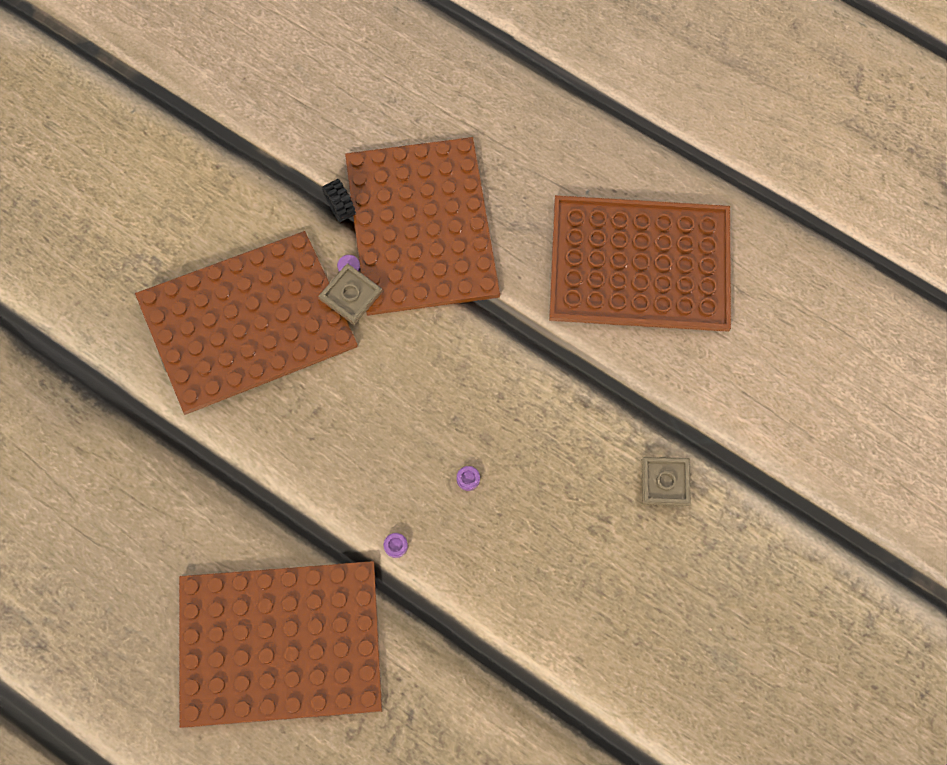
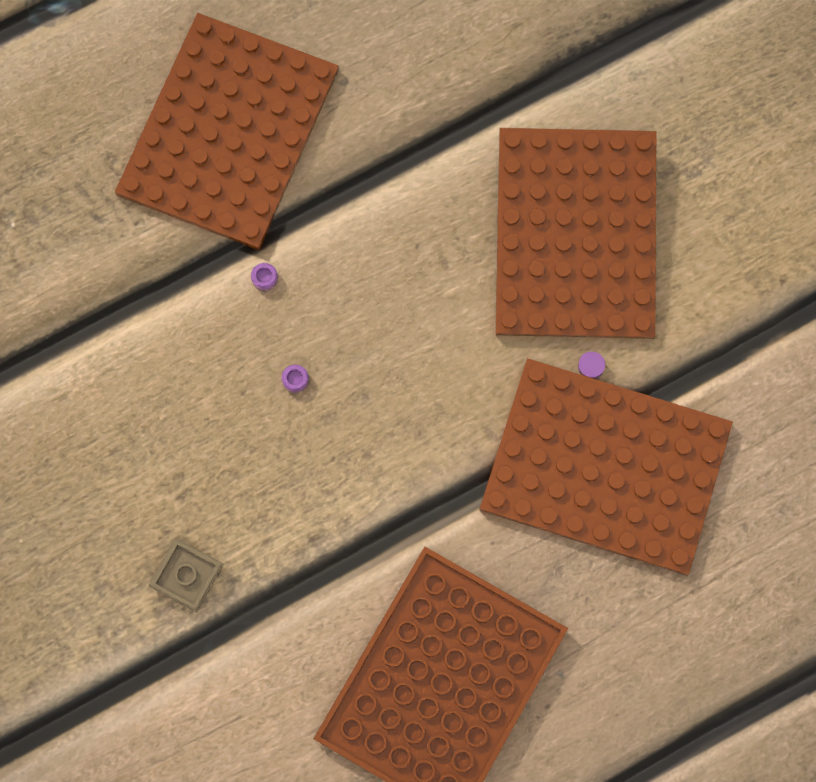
camera: 120 degrees right, 5 degrees up
dark tan plate [318,263,383,325] -> none
black tyre [322,179,356,222] -> none

